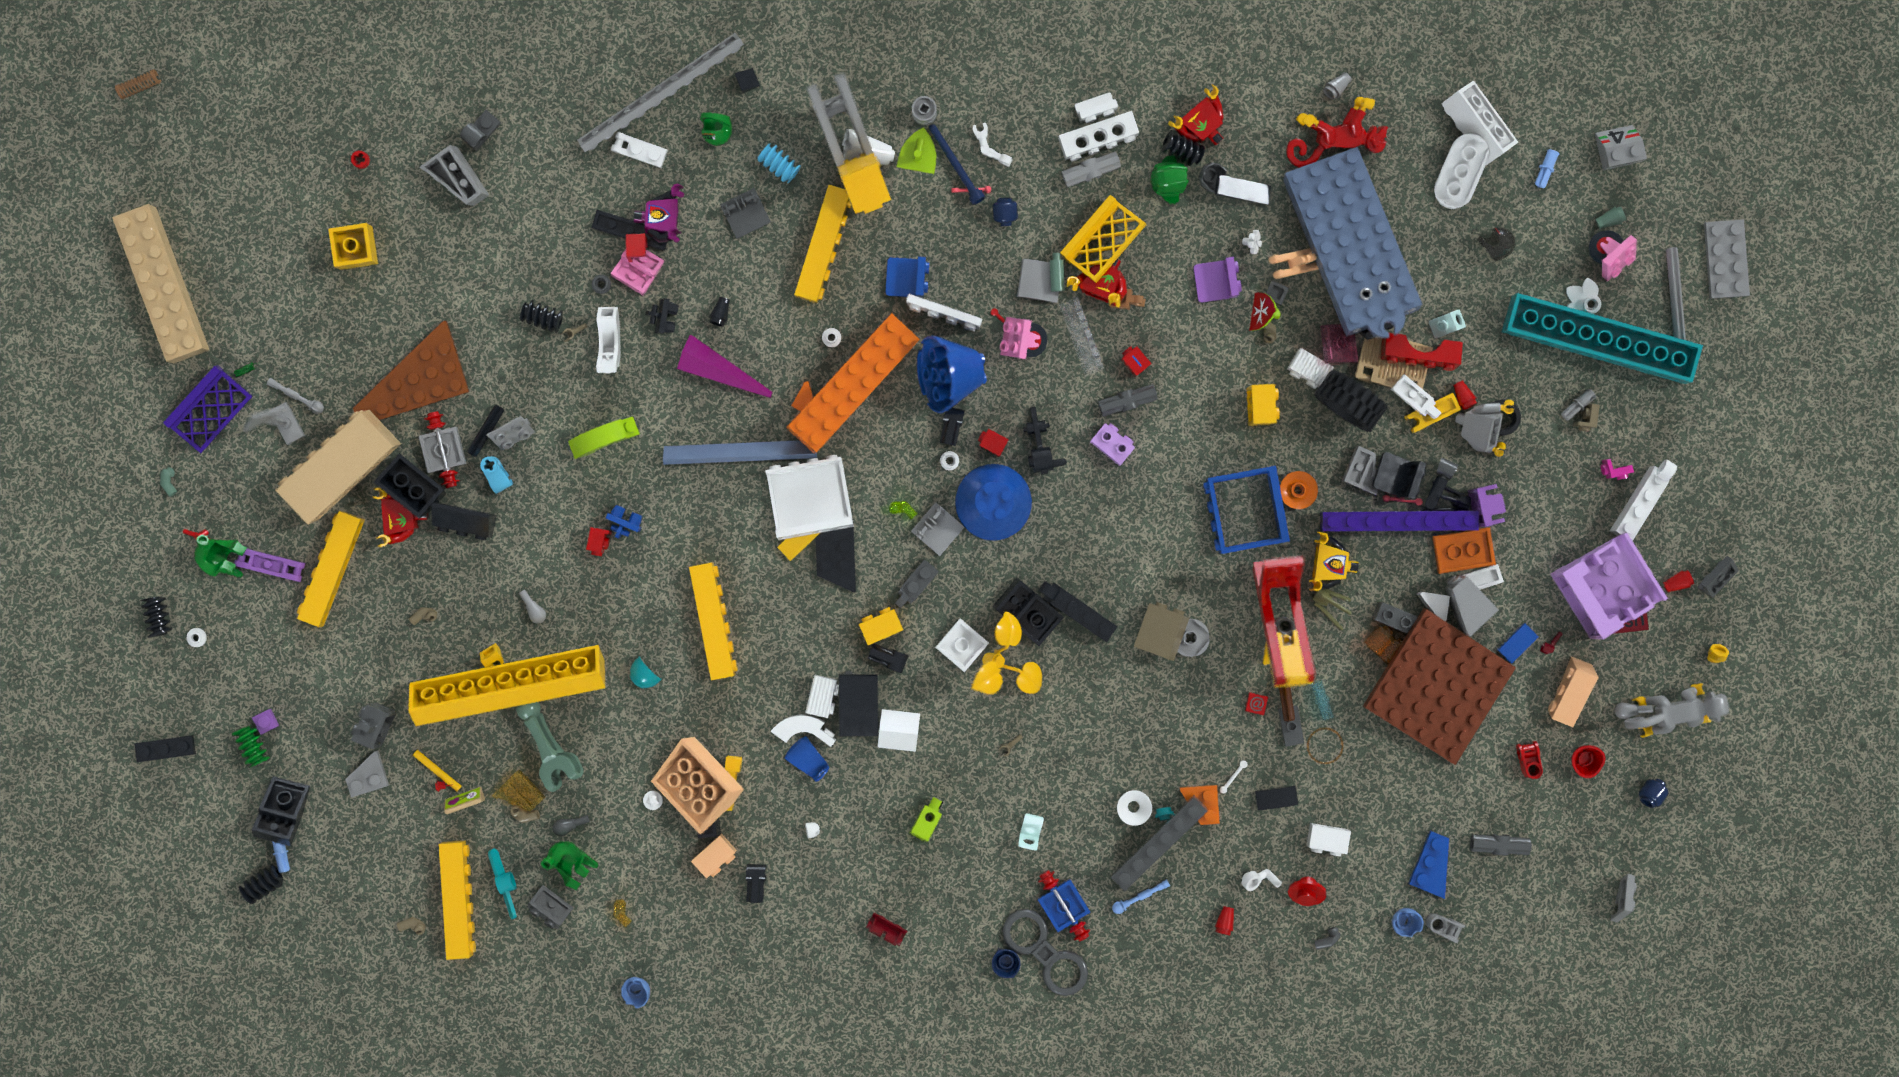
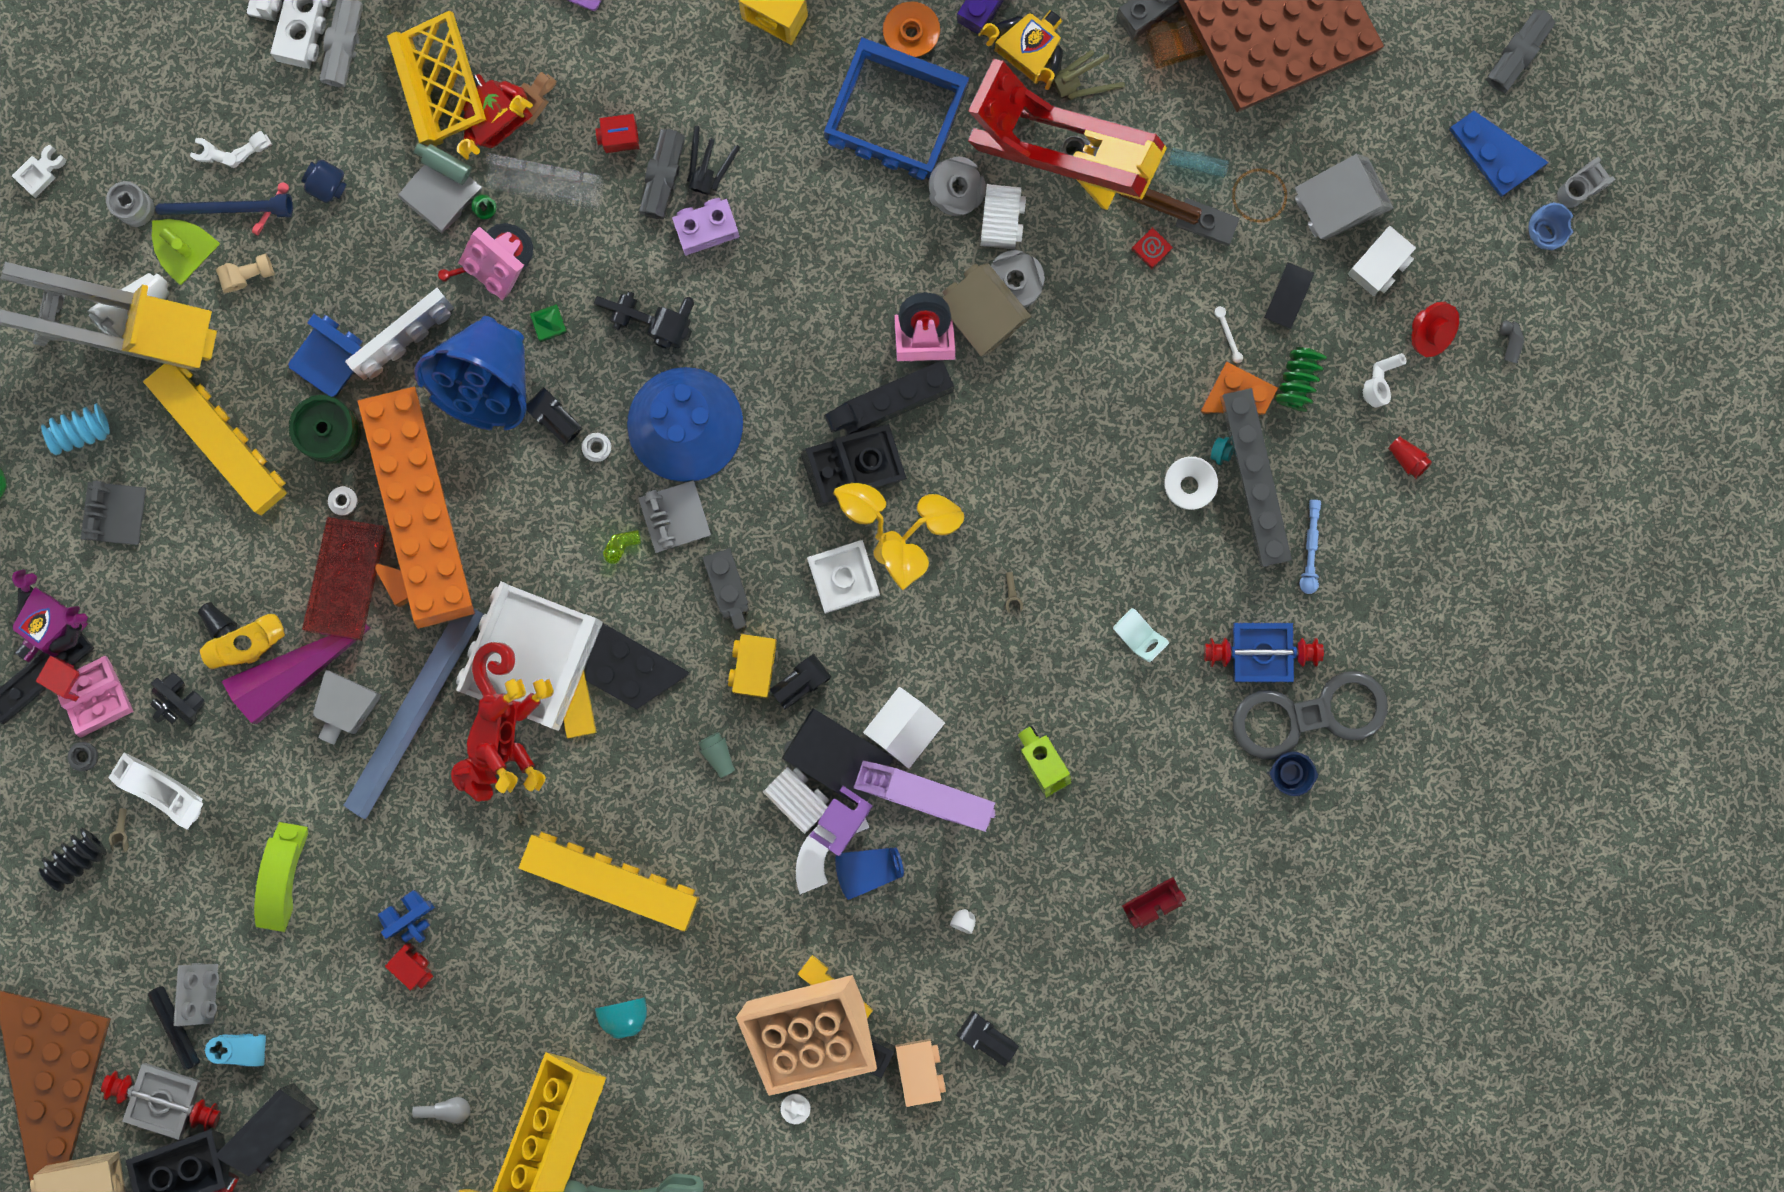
camera: 55 degrees left, 5 degrees down
red brick [978,429,1009,457] -> none
none -> white plate [12,145,67,198]
none -> yellow piece [200,614,285,669]
none -> tan leg [216,253,275,293]
none -> dark green wheel [289,395,361,464]
none -> clear red plate [302,517,386,641]
none -> light grey torso [313,670,382,745]
none -> red animal [451,642,554,801]
none -> green hinge [471,194,497,220]
none -> green tile [530,304,567,342]
none -> black plant [687,125,740,195]
none -> sand green cone [698,732,735,778]
none -> medium lavender panel [809,786,873,856]
none -> lavender window [854,760,995,832]
none -> plate [894,292,955,362]
none -> light grey plate [929,156,986,216]
none -> white brick [980,184,1026,249]
none -> green piece [1275,347,1327,412]
none -> light grey slope [1295,153,1394,240]

